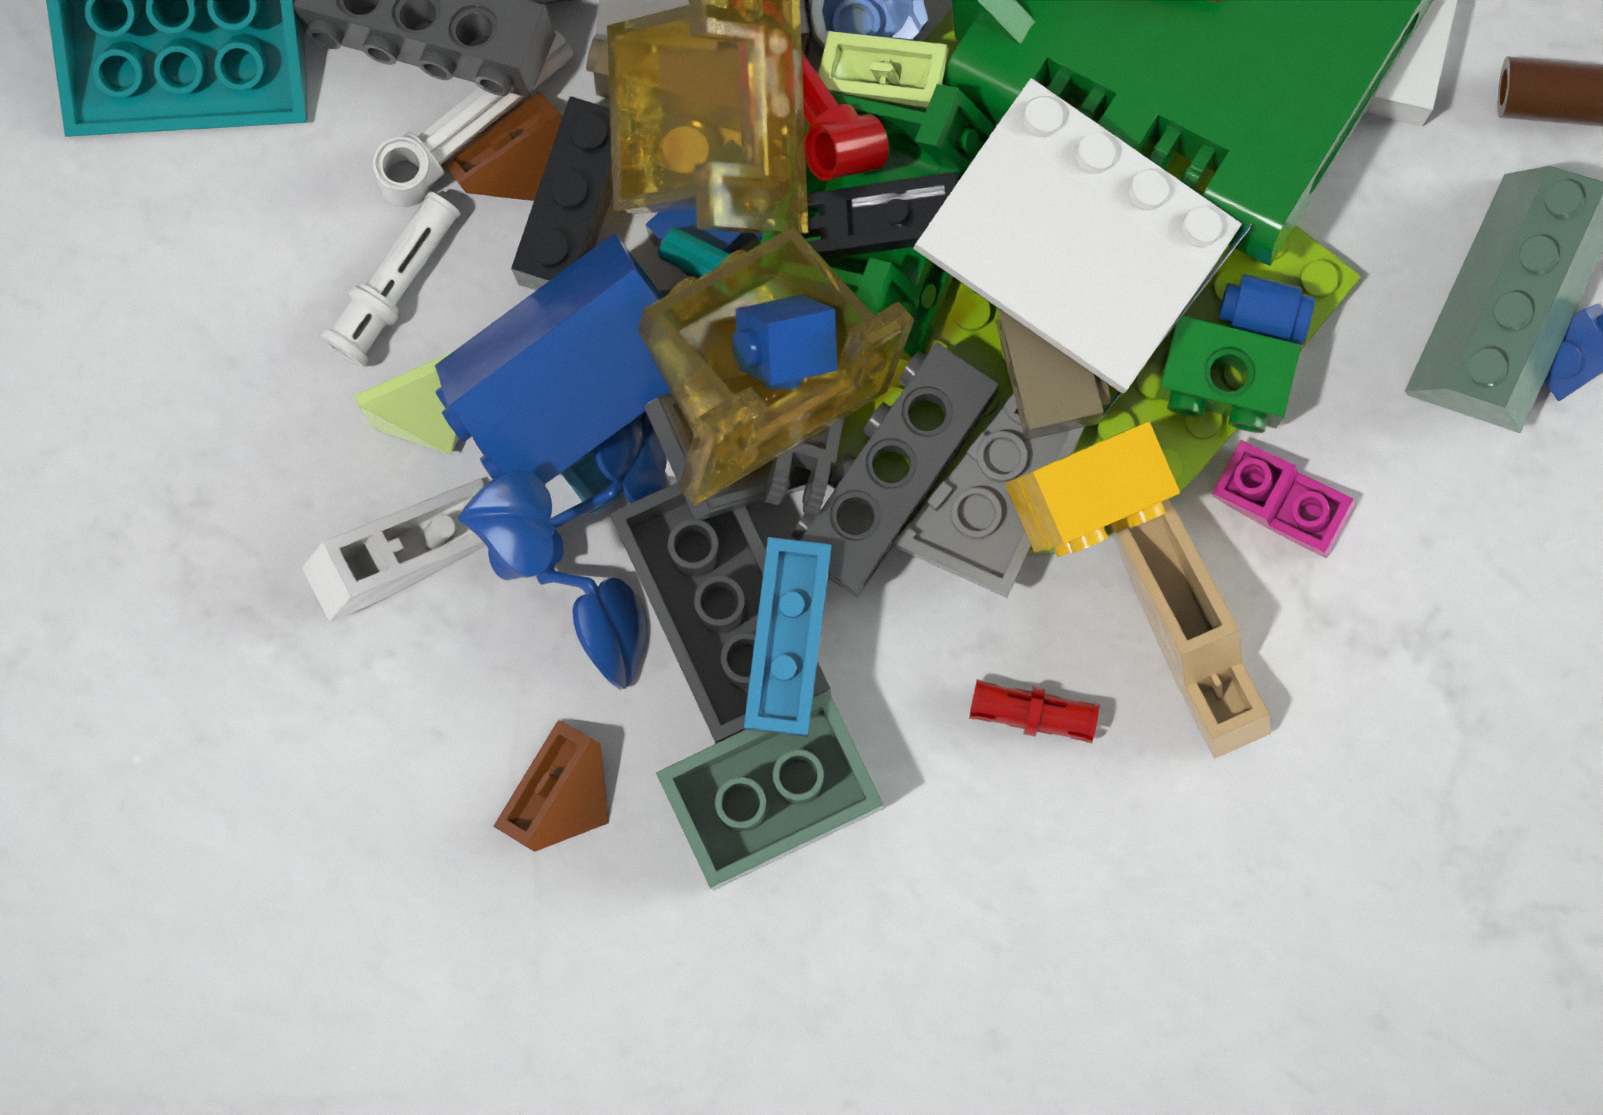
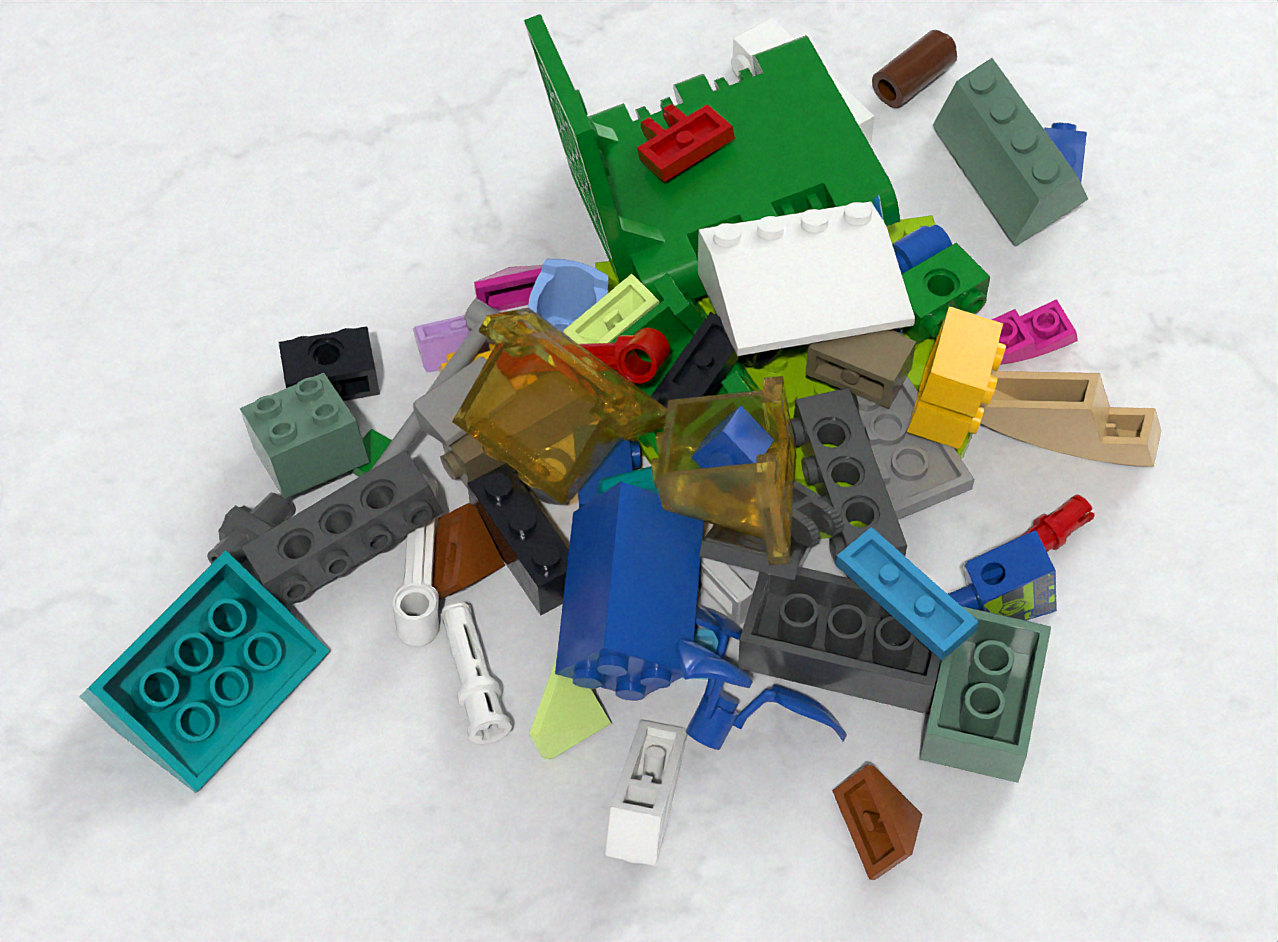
camera: 55 degrees left, 25 degrees down
none -> blue torso [947,530,1057,621]

